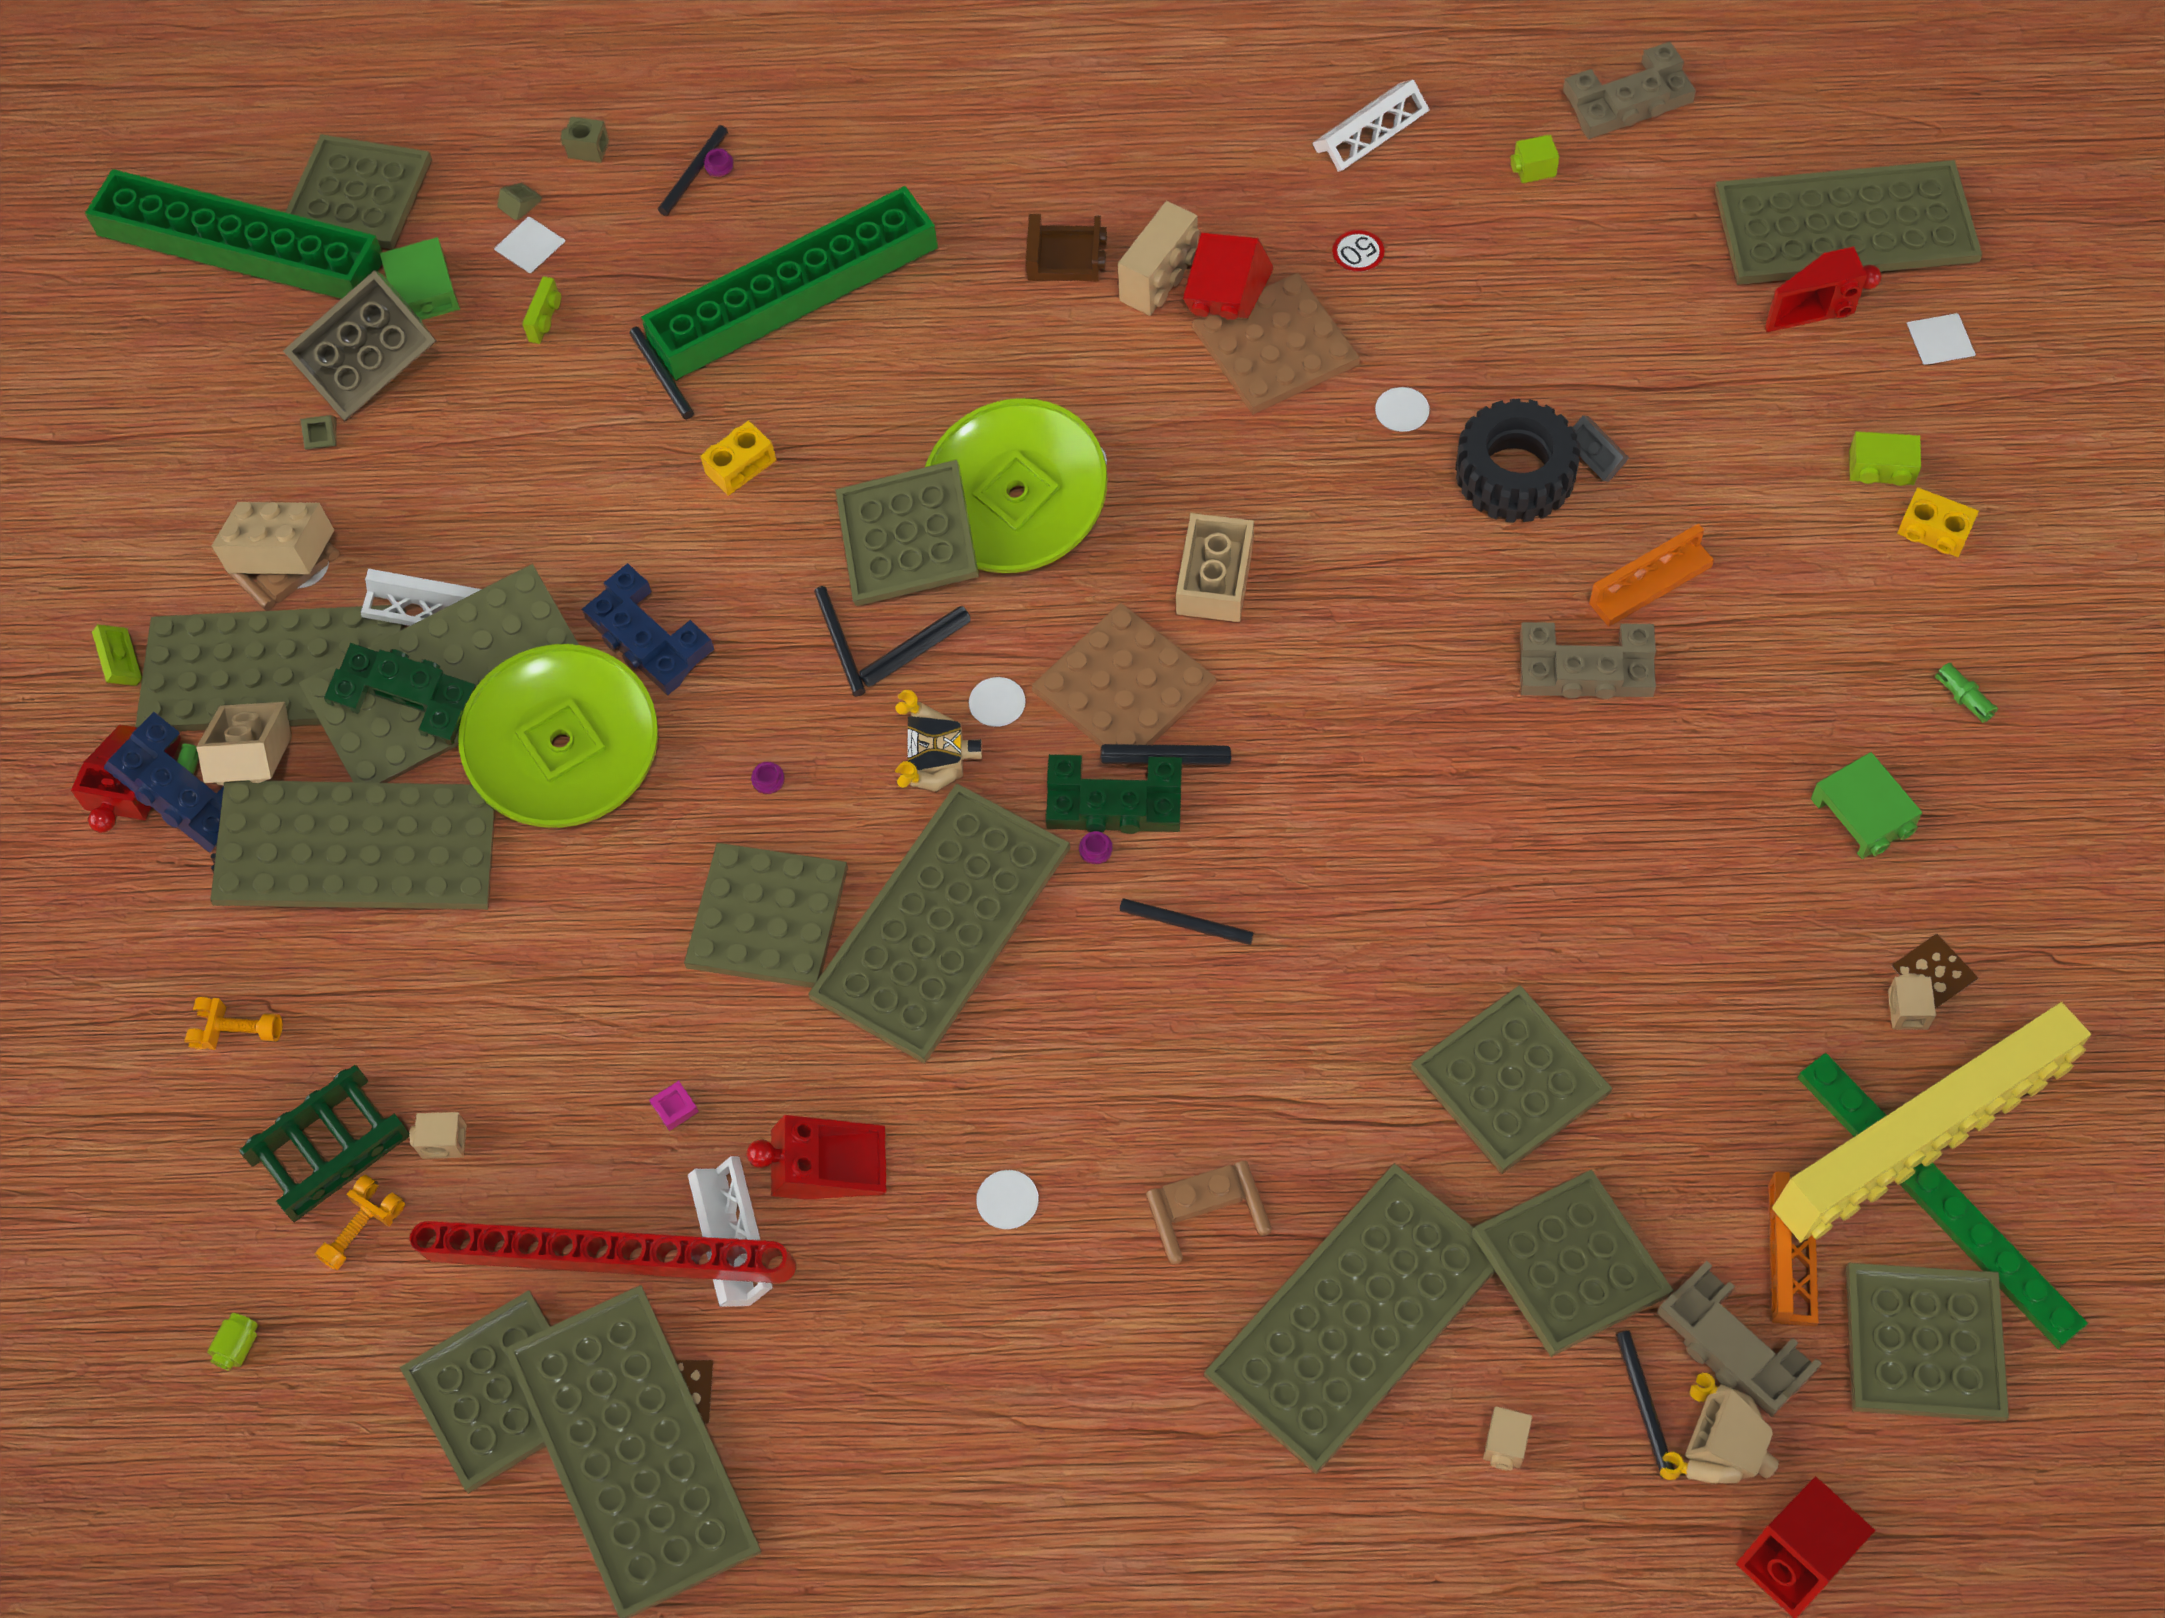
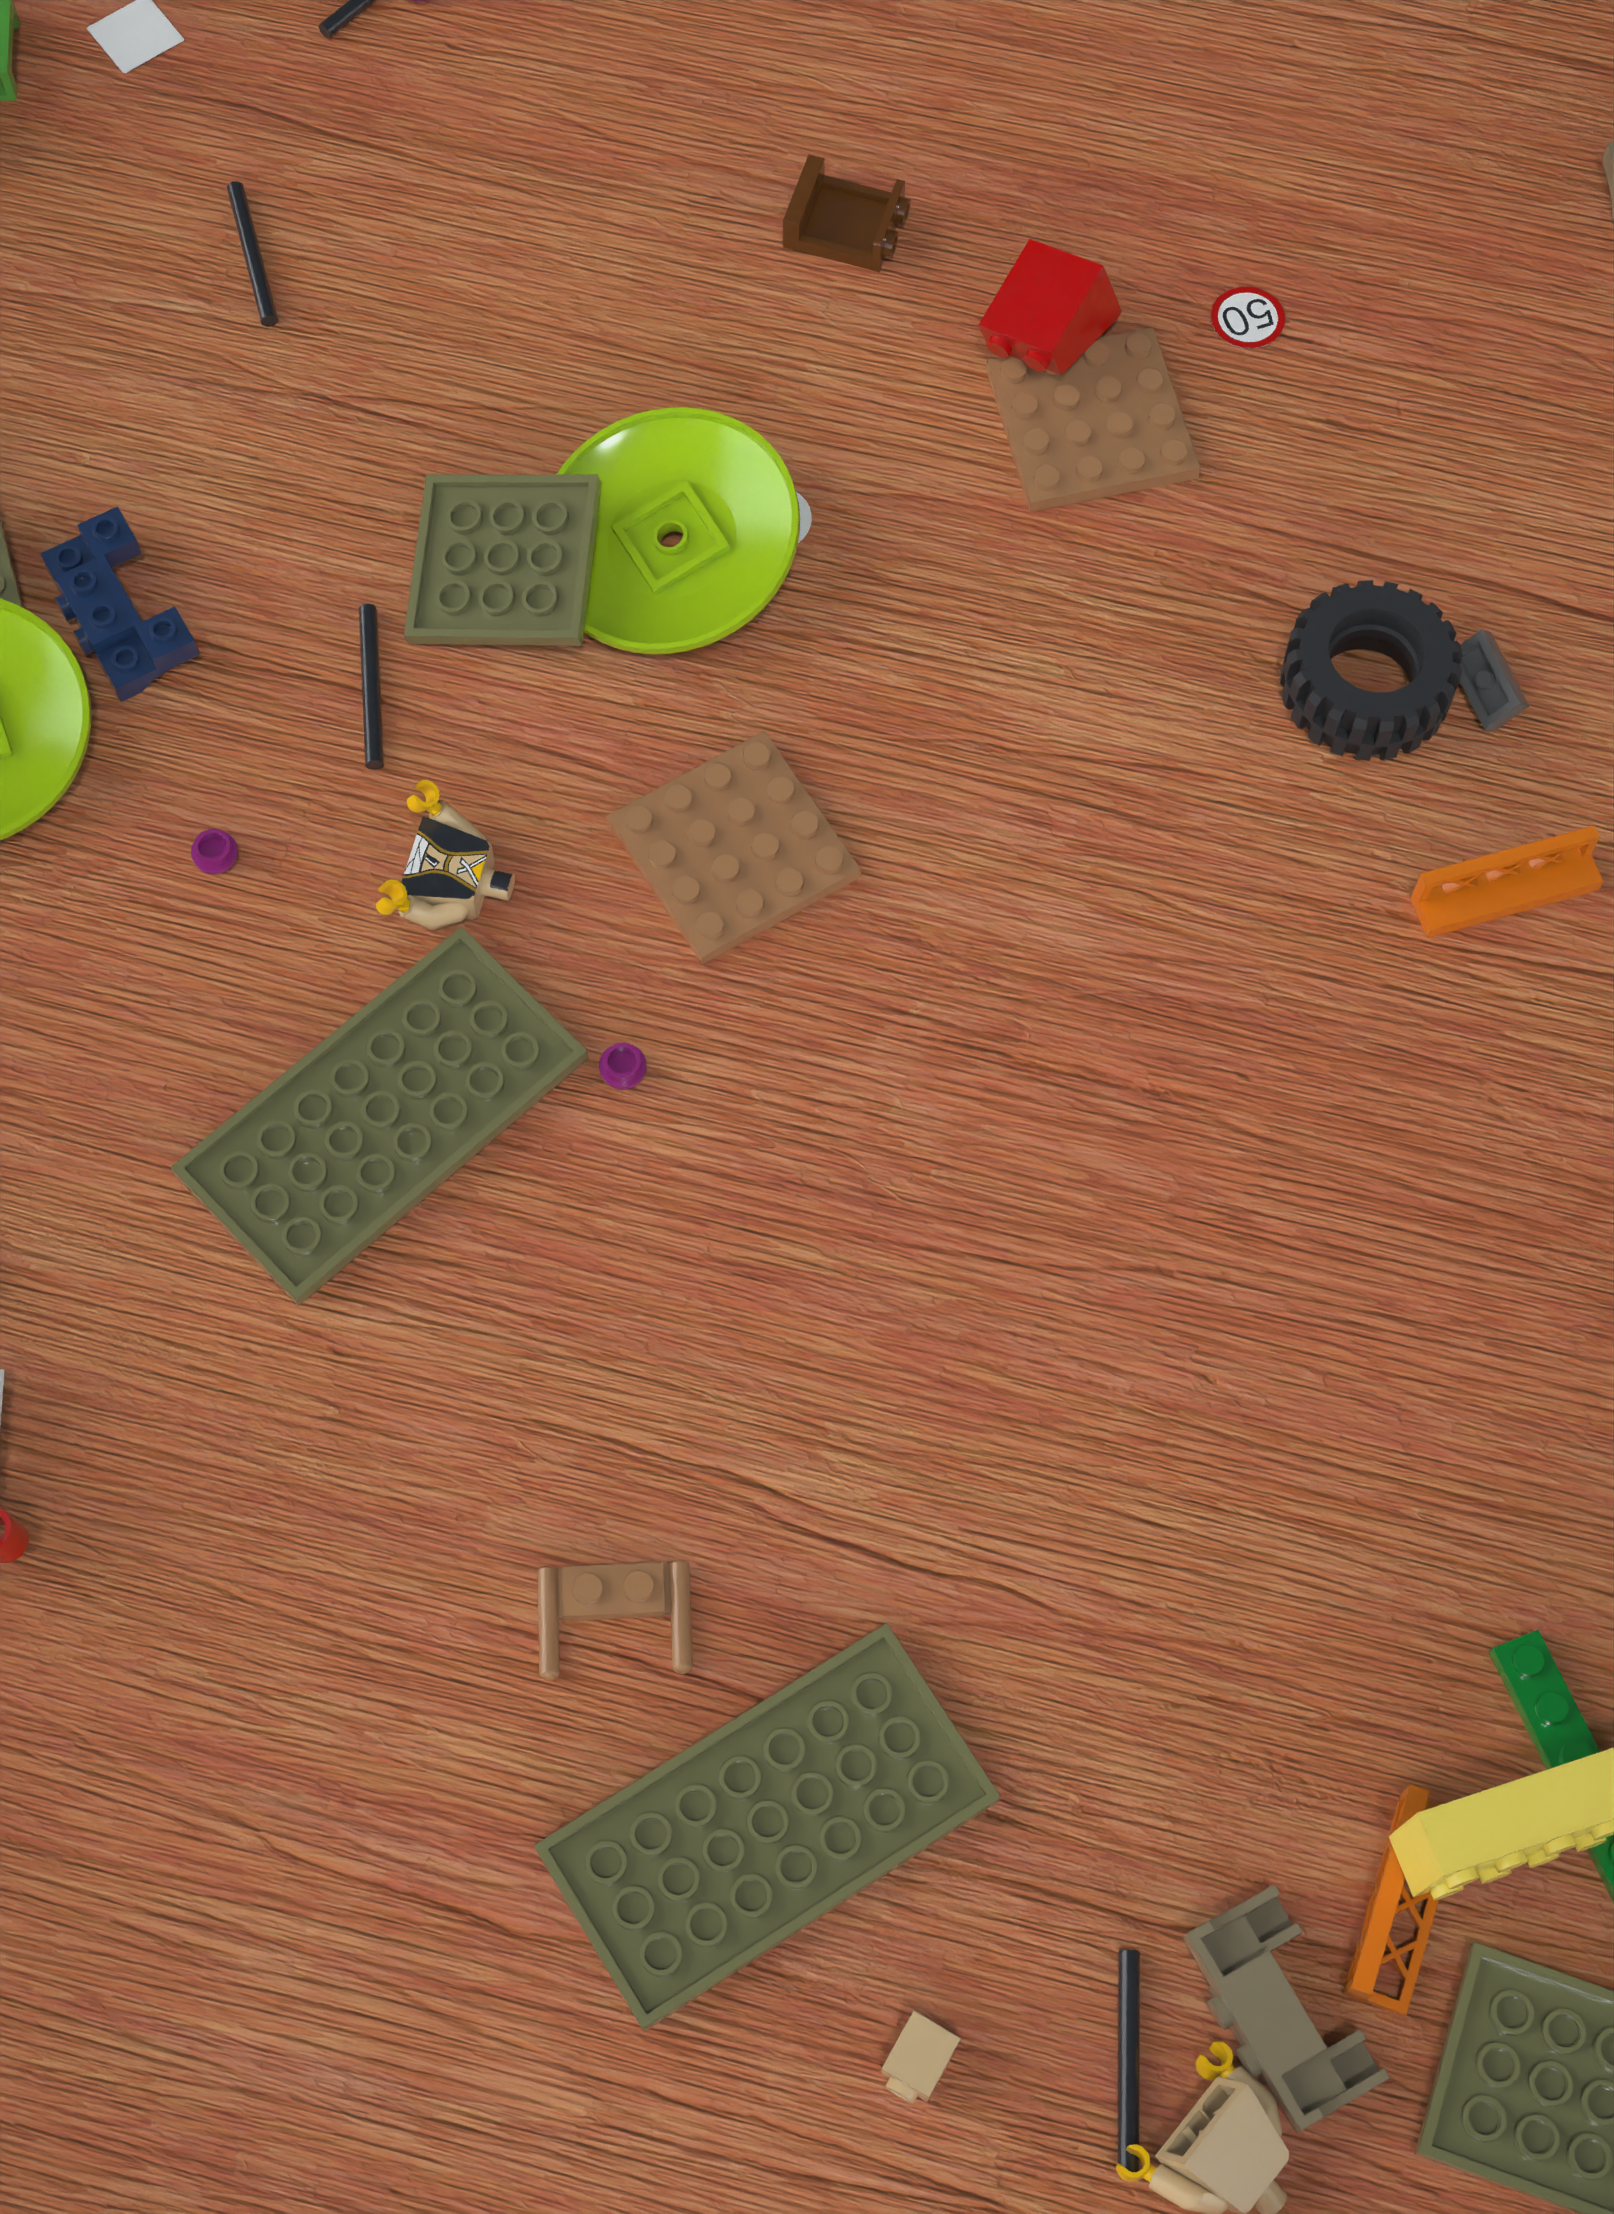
camera: 10 degrees right, 5 degrees up
lime plate [522,276,561,344] -> none
green brick [641,186,938,380] -> none
olive plate [684,843,848,988] -> none
yellow brick [700,420,776,496] -> none
red slope [747,1115,886,1200] -> none
black axle [859,606,971,687] -> none
white sticker [969,677,1026,727] -> none
white sticker [976,1170,1039,1229] -> none
dark green bracket [1046,755,1182,834] -> none
black axle [1100,744,1232,765] -> none
tan brick [1118,201,1200,316] -> none
black bar [1120,898,1254,945] -> none
tan brick [1176,513,1254,622] -> none
white fence [1312,79,1429,171] -> none
white sticker [1375,387,1430,432] -> none
olive plate [1411,985,1613,1174] -> none
olive plate [1471,1170,1674,1357] -> none
lime brick [1511,134,1559,183] -> none
dark tan bracket [1520,622,1656,699] -> none

